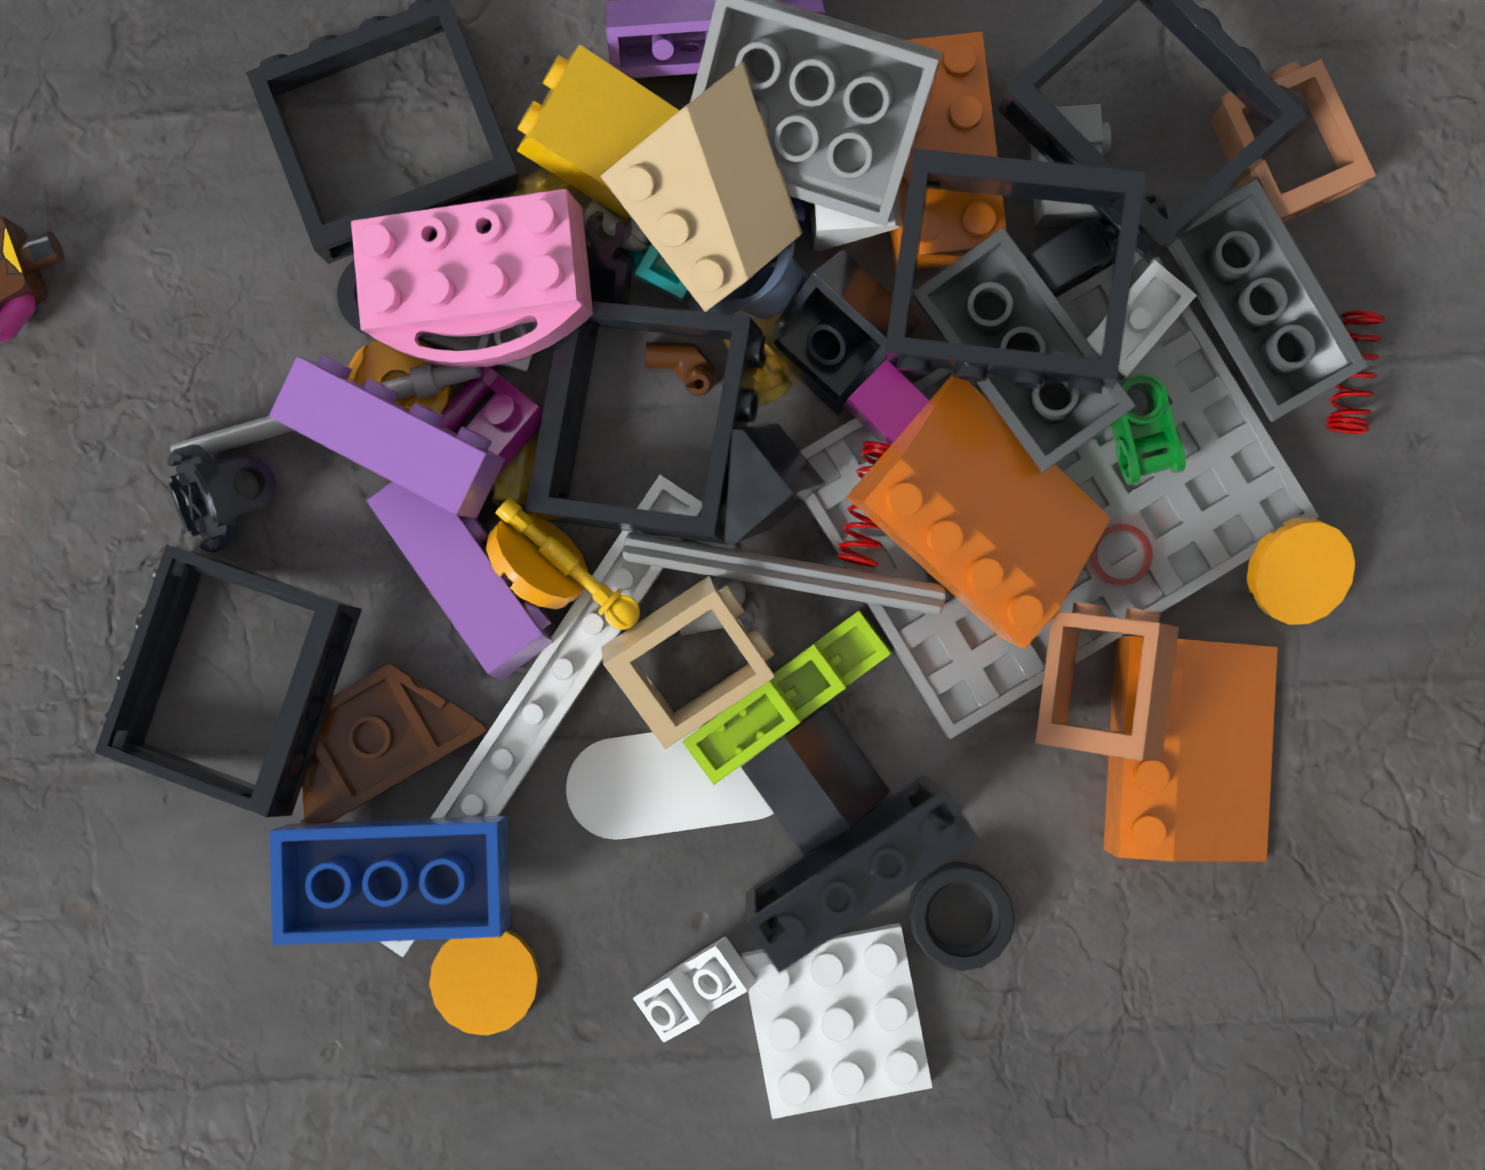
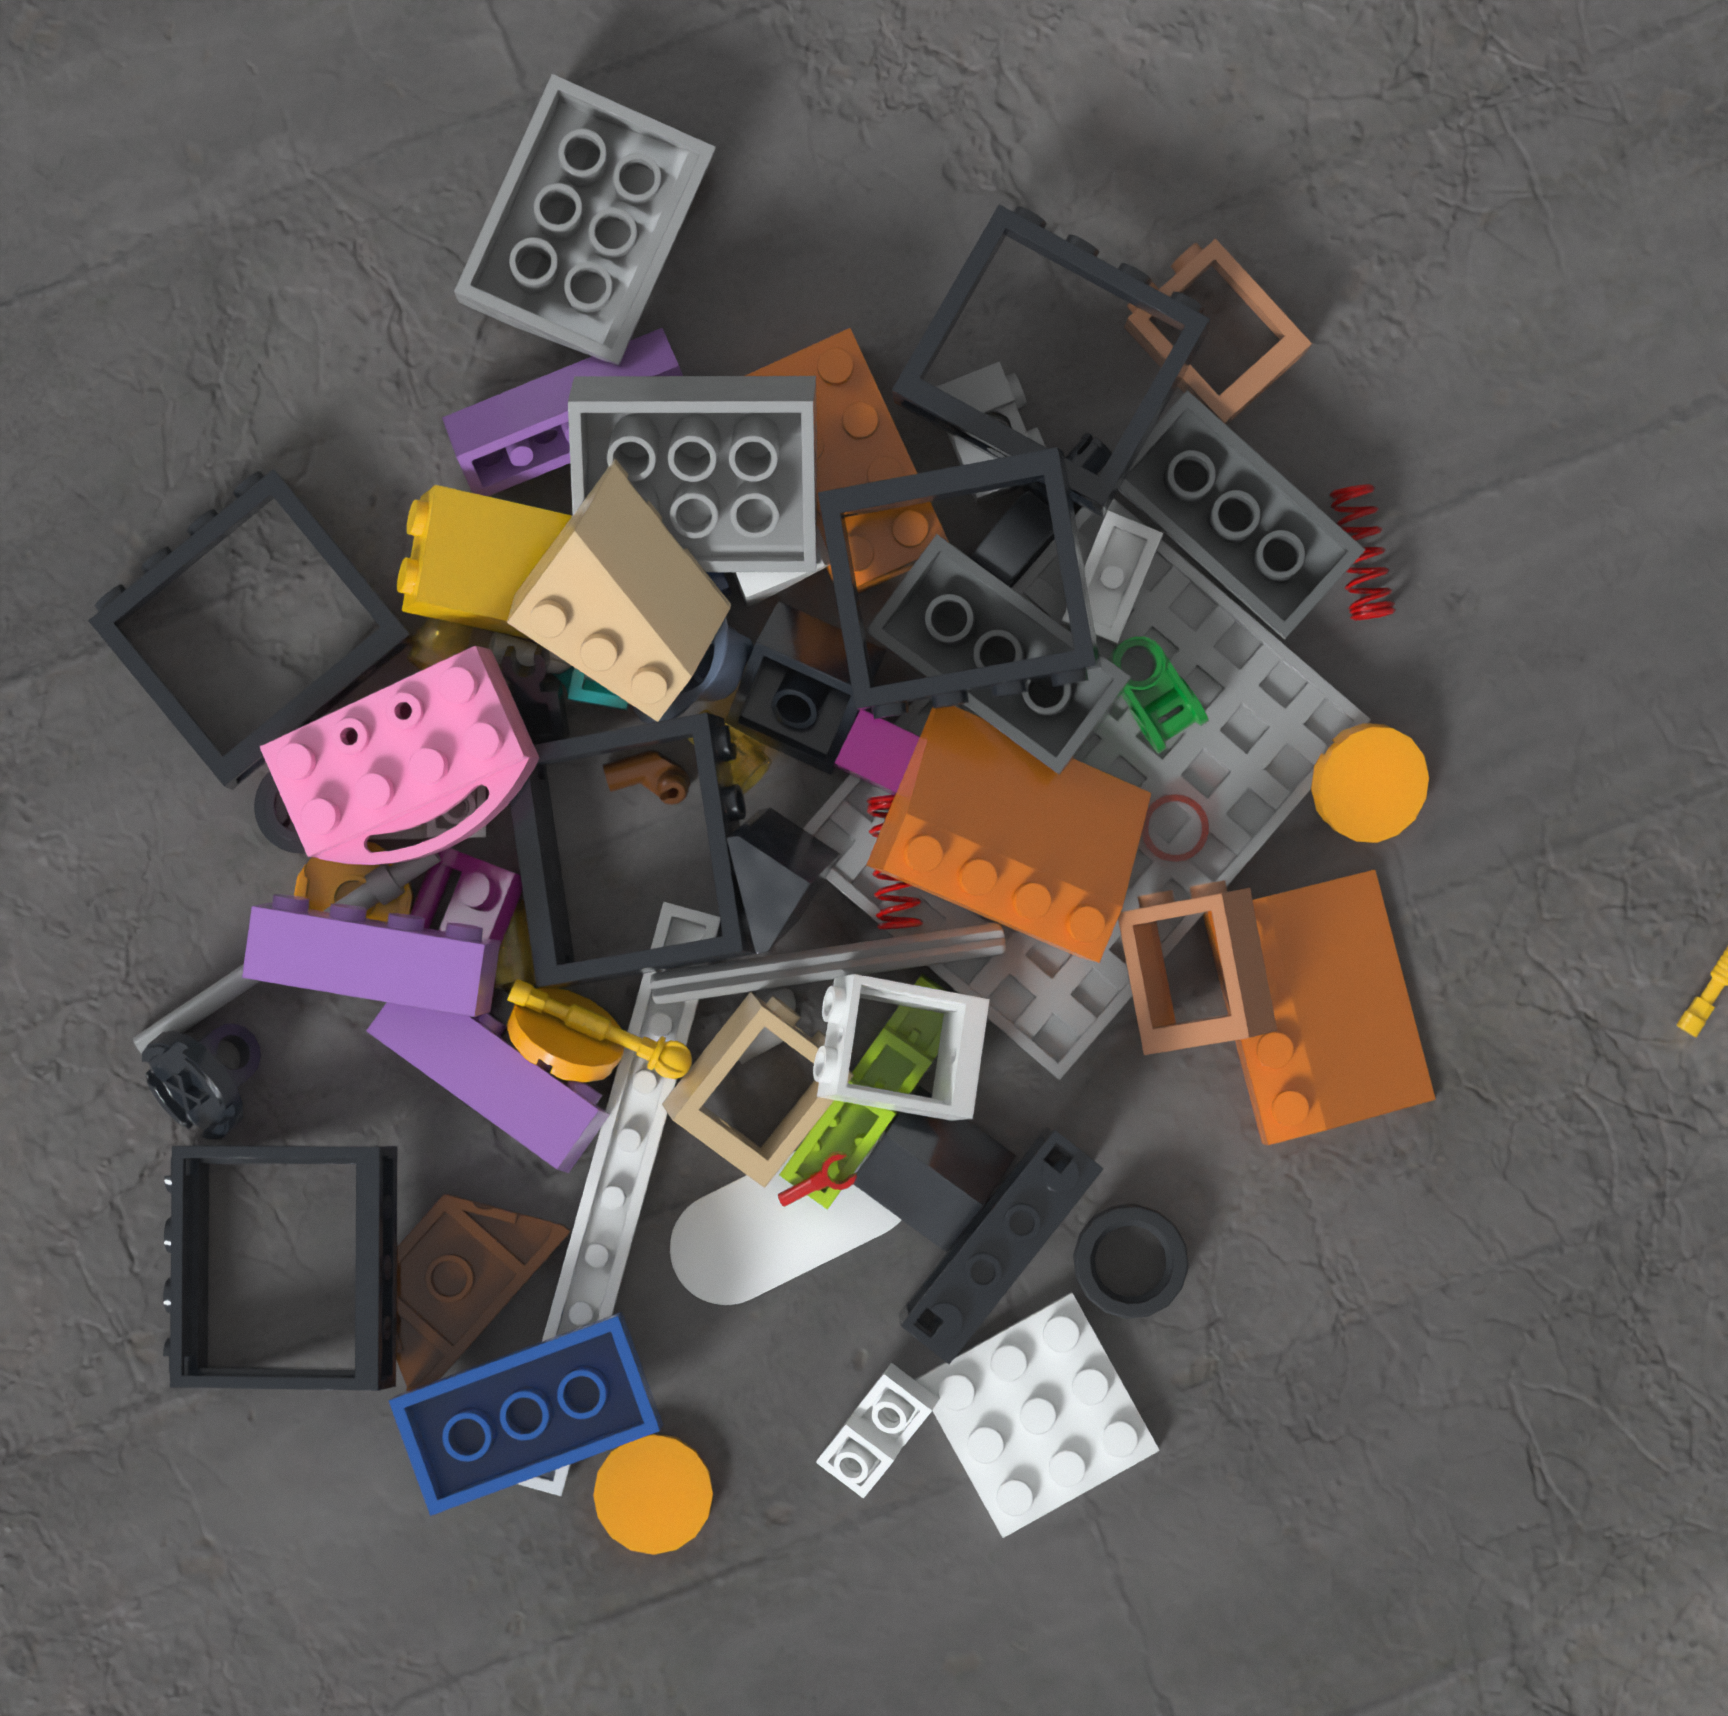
camera: 20 degrees left, 0 degrees up
none -> red hand [778,1151,857,1207]
none -> white window [813,974,990,1121]

